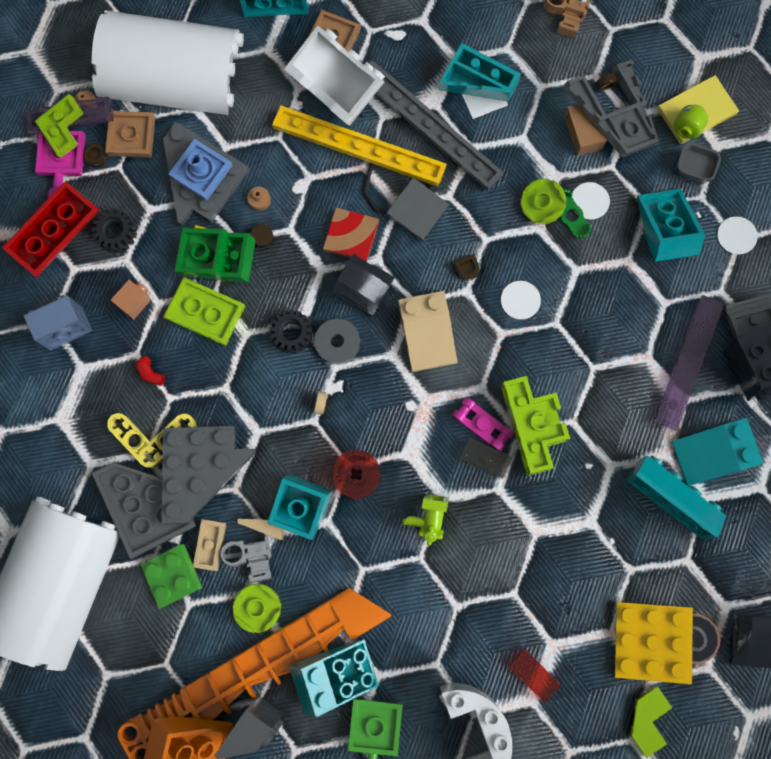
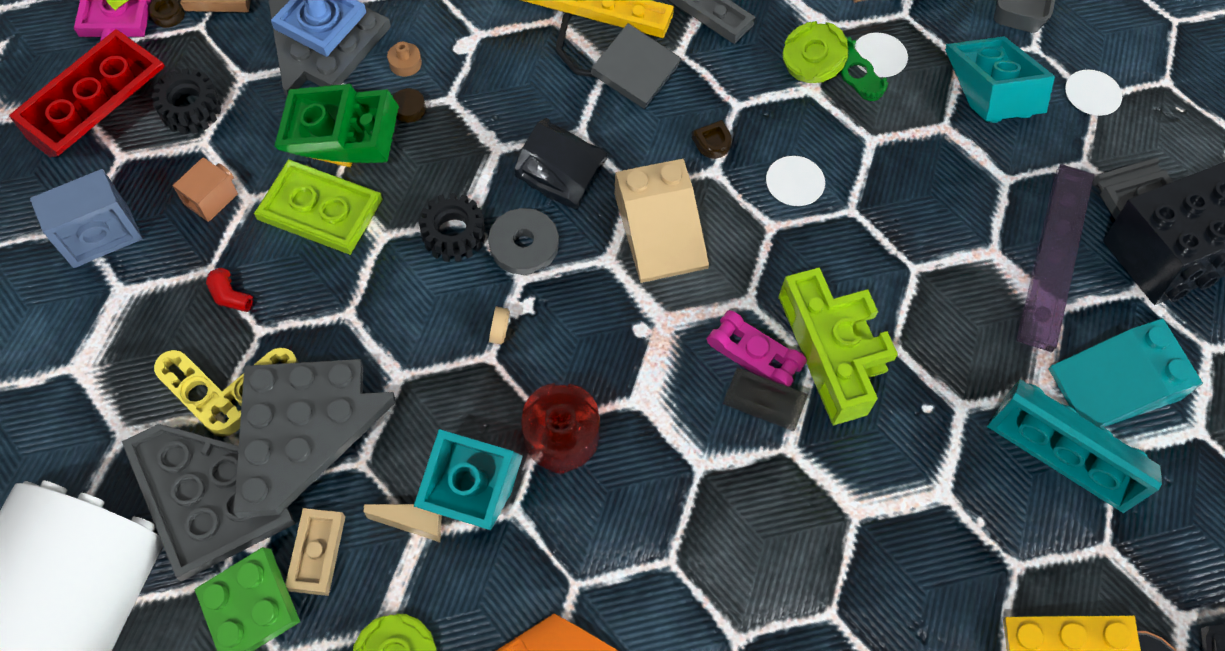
camera: 10 degrees left, 15 degrees down
light grey piece [221,537,272,583] -> none
tile [323,208,379,262] -> none
lime piece [402,494,449,546] -> none

